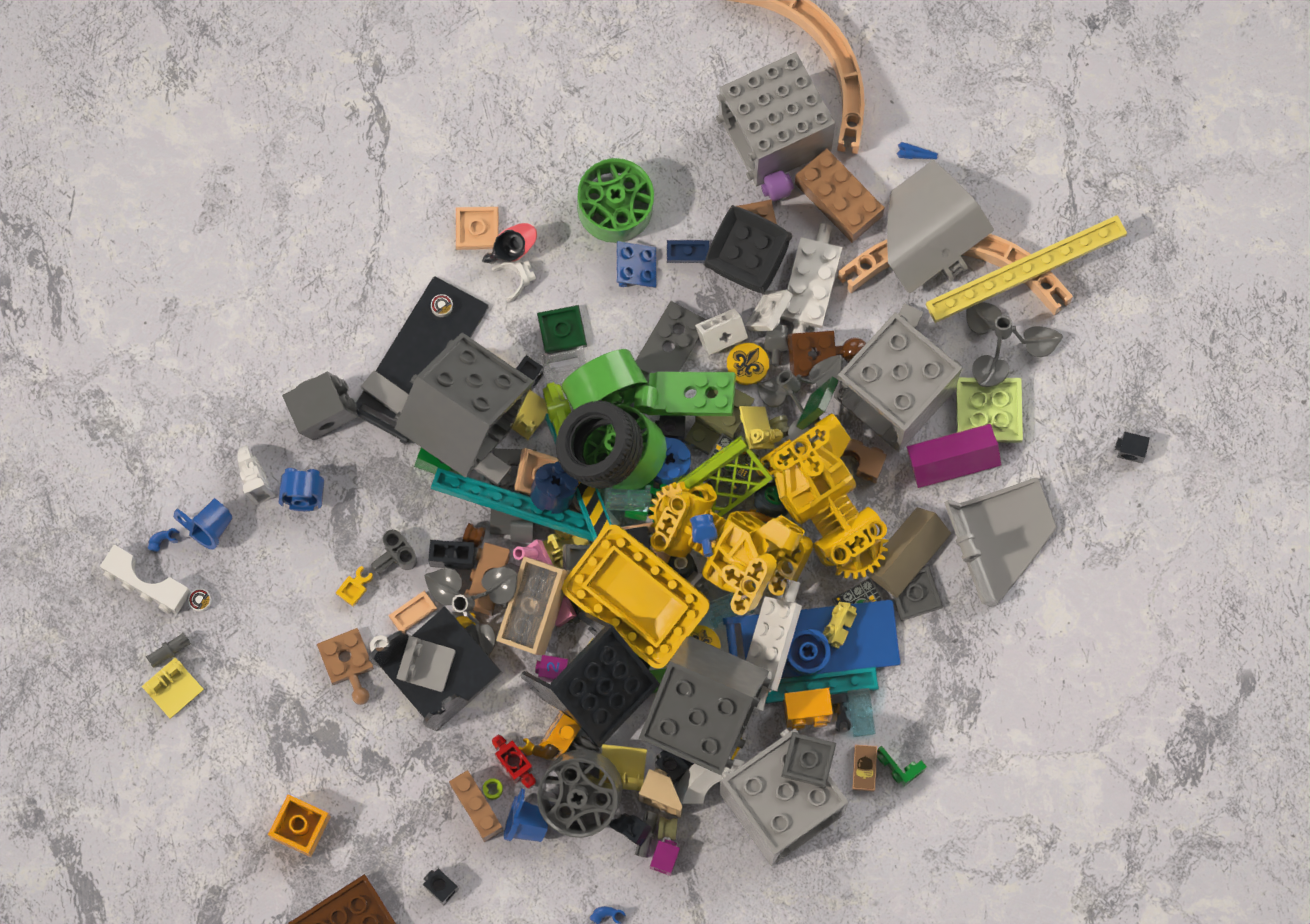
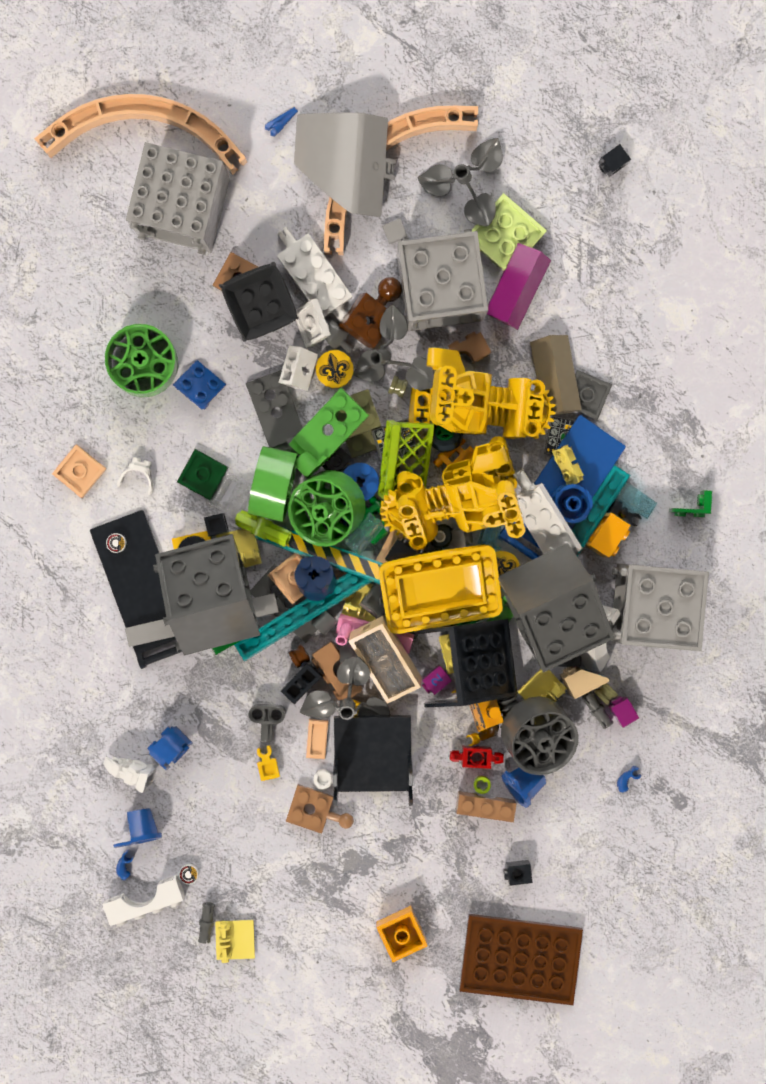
camera: 50 degrees left, 15 degrees up
dark grey brick [282,371,358,440] -> none
light grey bracket [396,636,455,692] -> none
black hair [482,223,537,264] -> none
black tyre [556,401,643,489] -> none
black slope [608,813,652,846] -> none
dark blue plate [667,240,709,263] -> none
blue piece [690,514,718,557] -> none
light yellow hinge [739,406,783,449] -> none
medium lavender head [761,170,794,201] -> none
dark grey tile [781,732,836,788] -> none
medium nougat brick [795,148,885,243] -> none
dark green tile [796,376,839,430] -> none
medium nougat tile [852,745,877,791] -> none
light yellow plate [925,215,1127,323] -> none
light grey panel [944,478,1057,607] -> none

